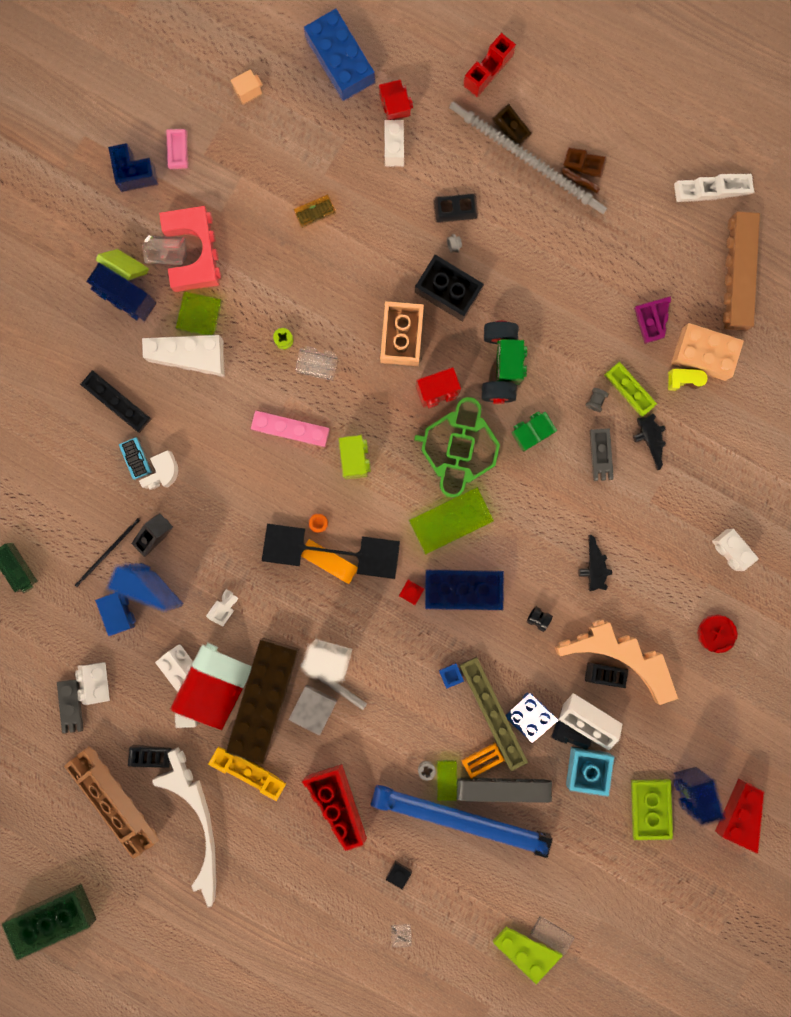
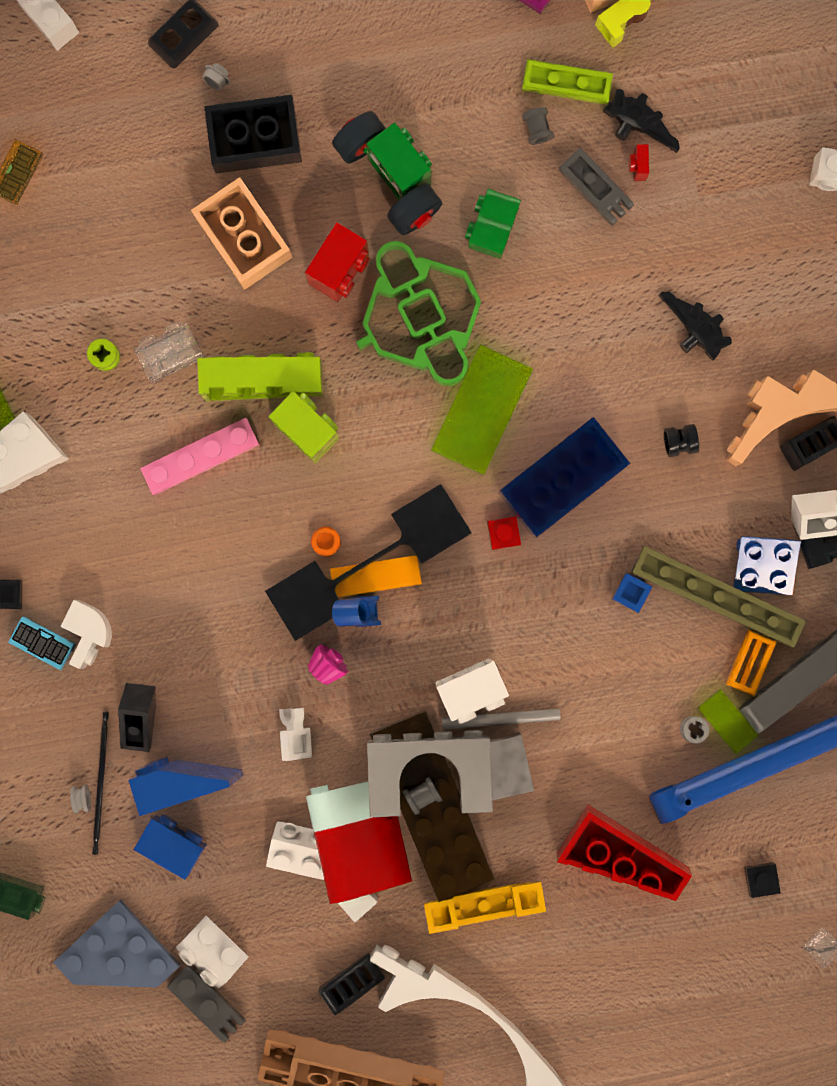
camera: 40 degrees left, 0 degrees up
none -> sand blue plate [53,899,181,987]
none -> light grey bush [70,785,91,813]
none -> lime wedge [197,352,323,401]
none -> dark pink piece [308,644,349,685]
none -> blue piece [332,596,381,627]
none -> light grey arch [367,730,493,817]
none -> dark grey bush [403,777,442,815]
none -> red plate [628,144,650,181]

